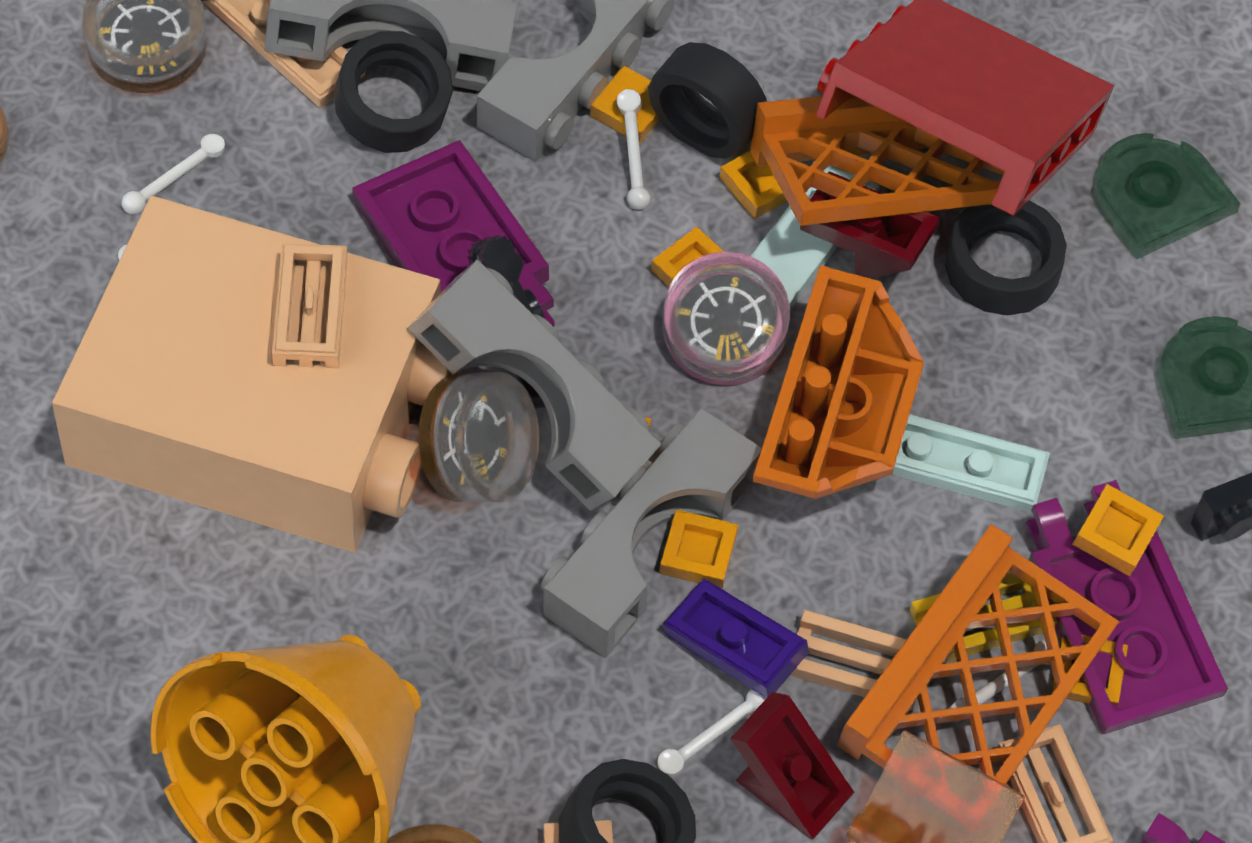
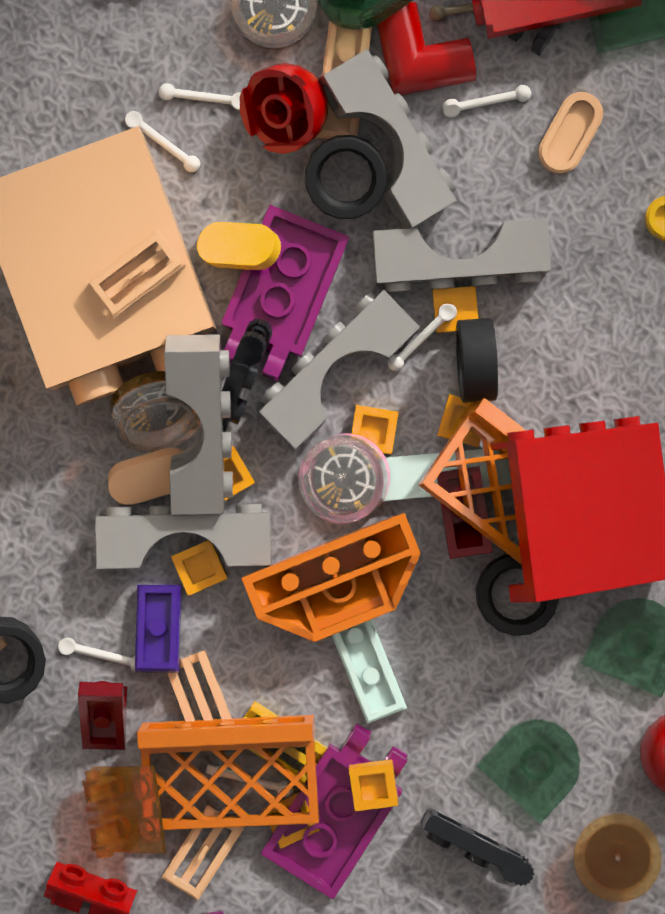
camera: 55 degrees right, 30 degrees up
none -> light nougat tile [108,448,183,505]
none -> yellow tile [197,222,281,270]
none -> red cylinder [239,63,328,154]
none -> light grey arch [259,290,420,449]

